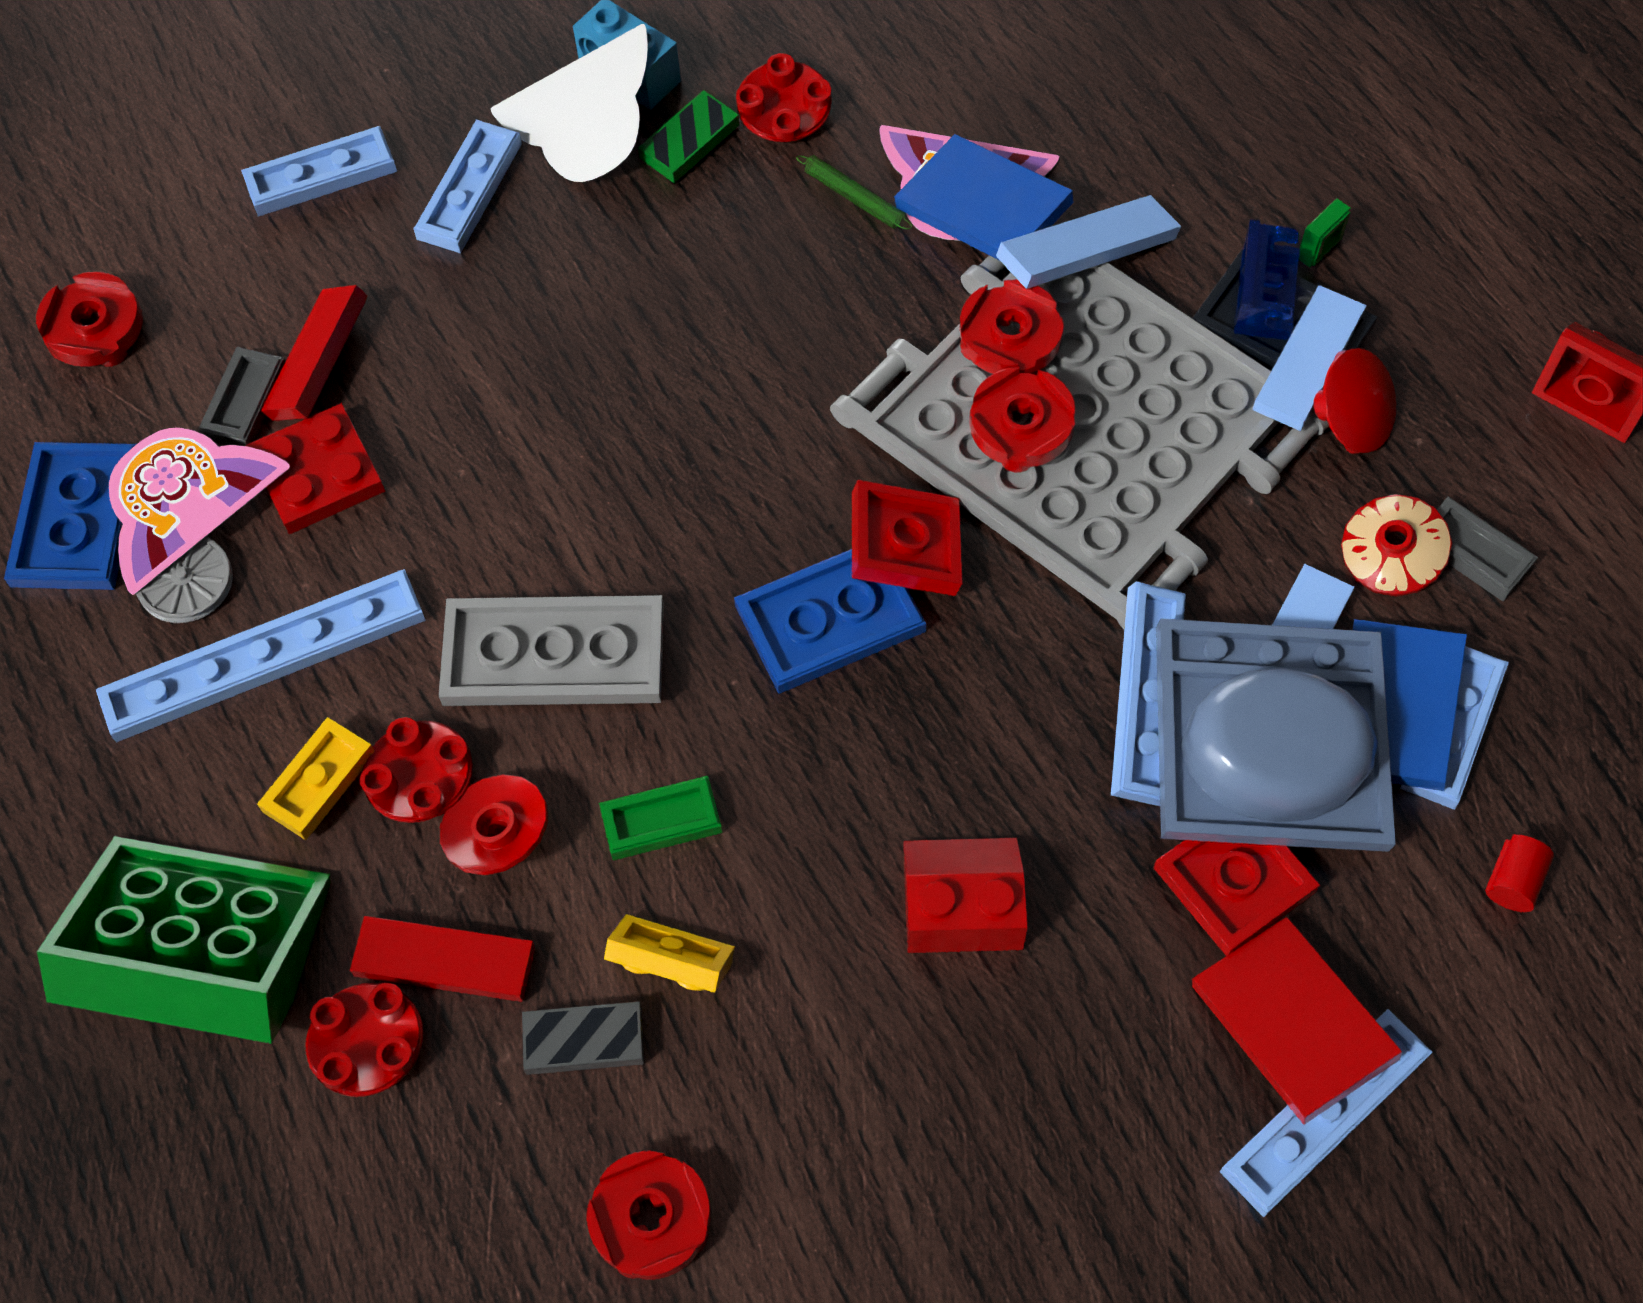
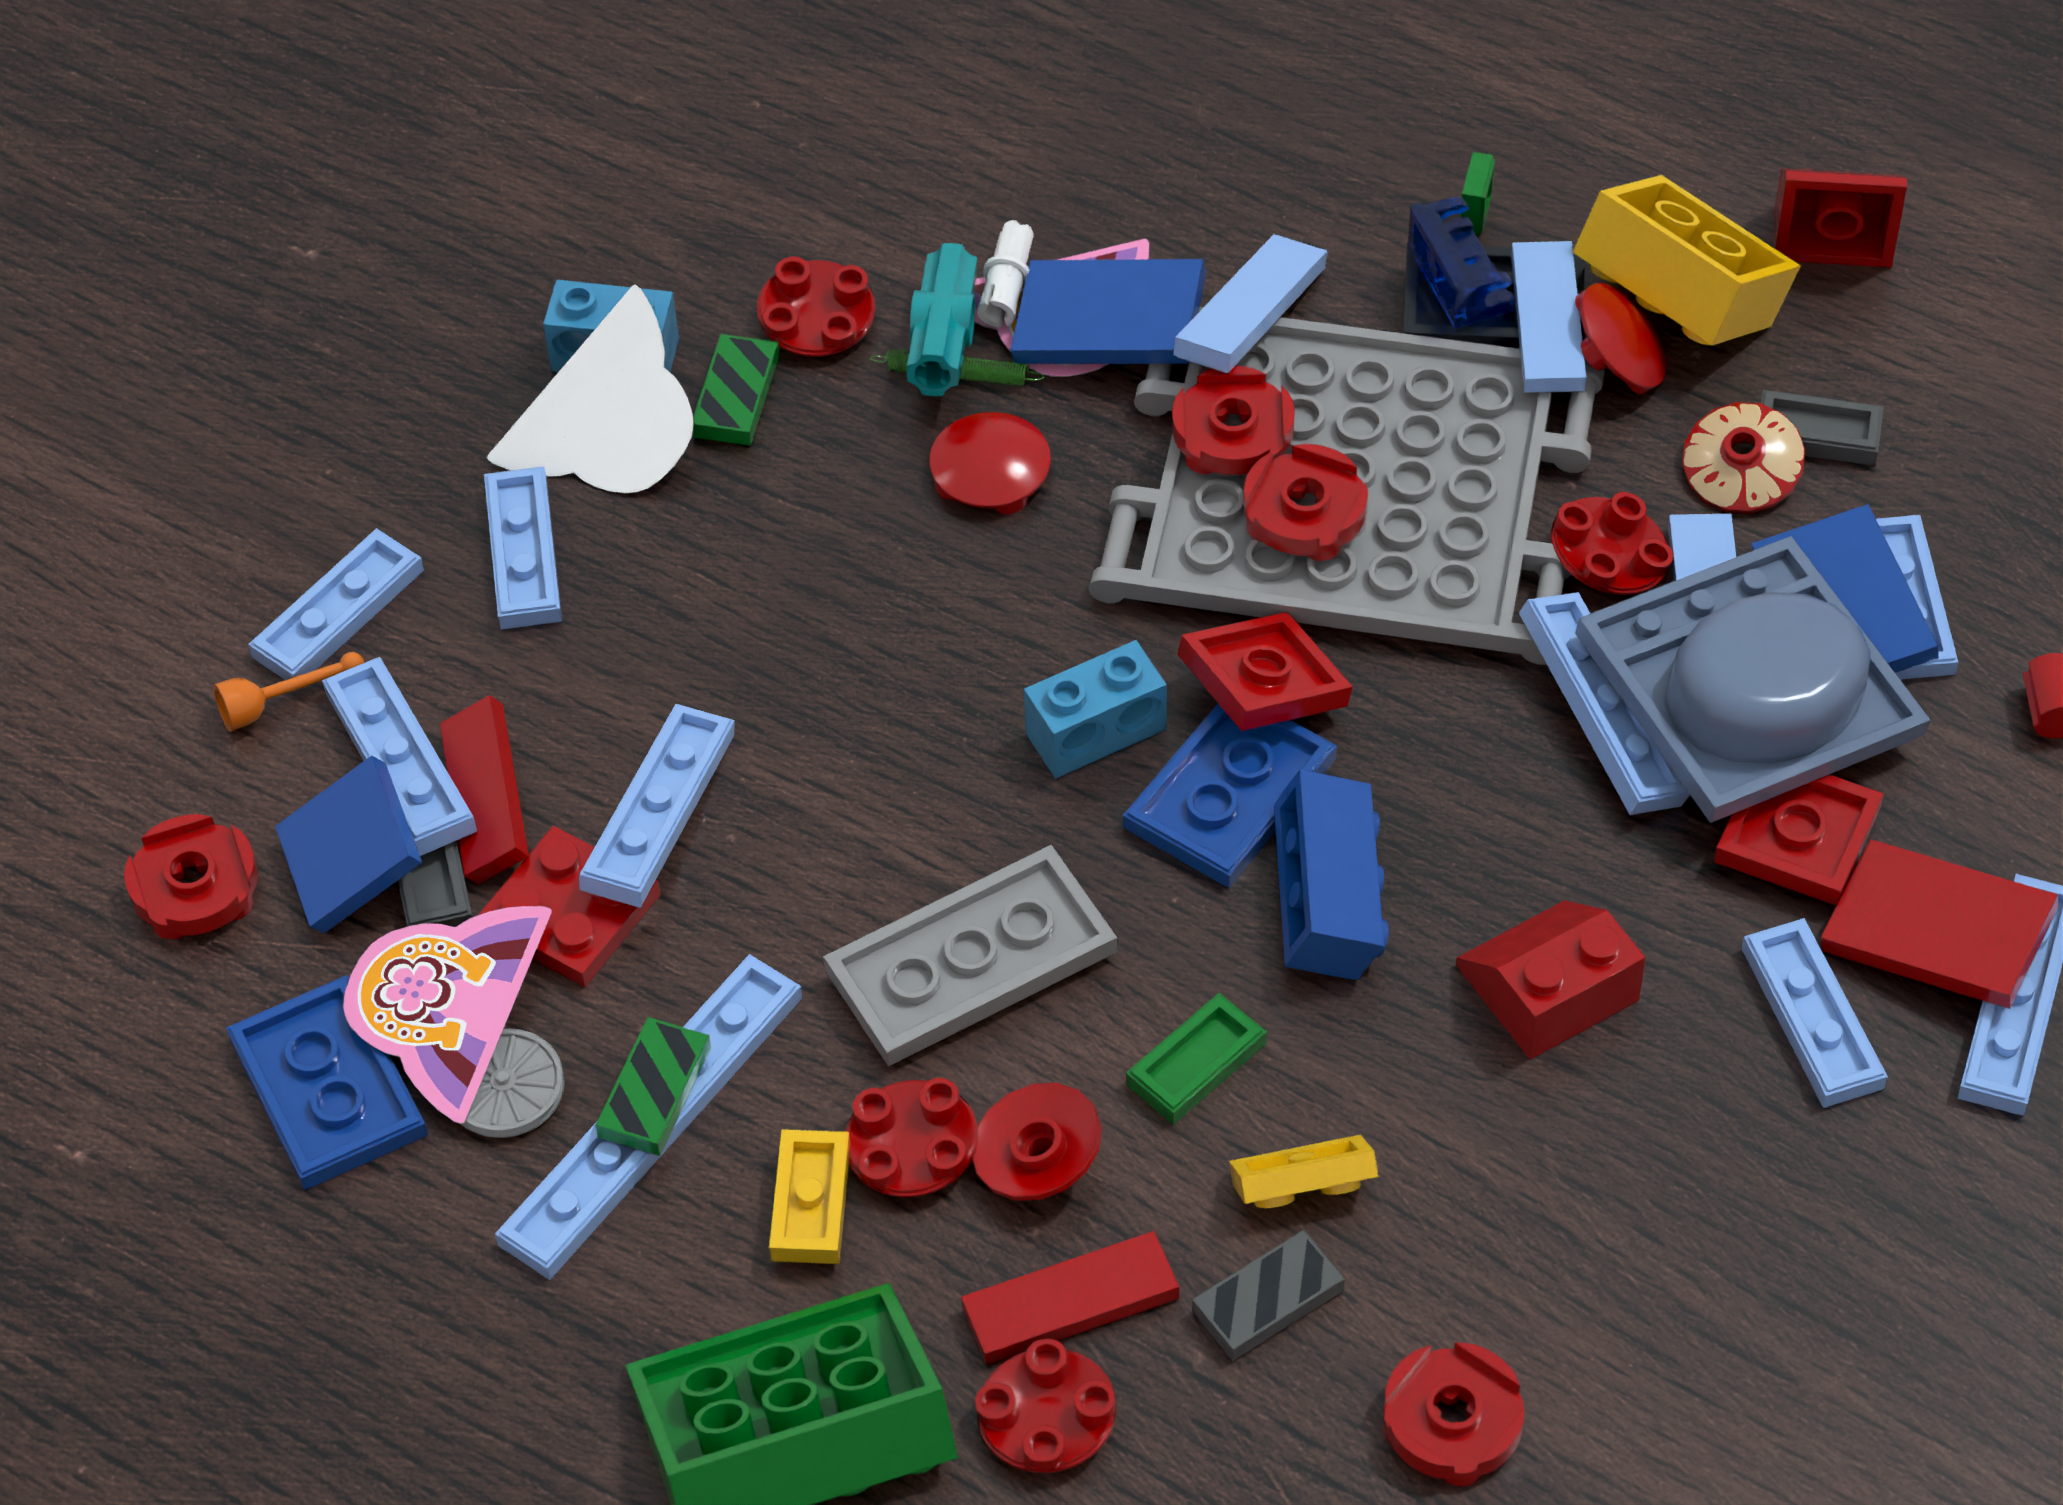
camera: 30 degrees left, 10 degrees down
none -> orange hinge [213,652,365,732]
none -> blue tile [275,755,422,934]
none -> light blue tile [322,657,477,856]
none -> light blue tile [579,704,735,908]
none -> green tile [596,1017,711,1156]
none -> teal piece [907,243,977,396]
none -> red dish [930,412,1051,514]
none -> white axle [977,220,1034,327]
none -> dark azure brick [1024,640,1167,779]
none -> blue brick [1274,769,1389,981]
none -> red dish [1551,492,1674,595]
none -> yellow brick [1573,175,1801,346]
none -> light blue tile [1742,918,1888,1108]

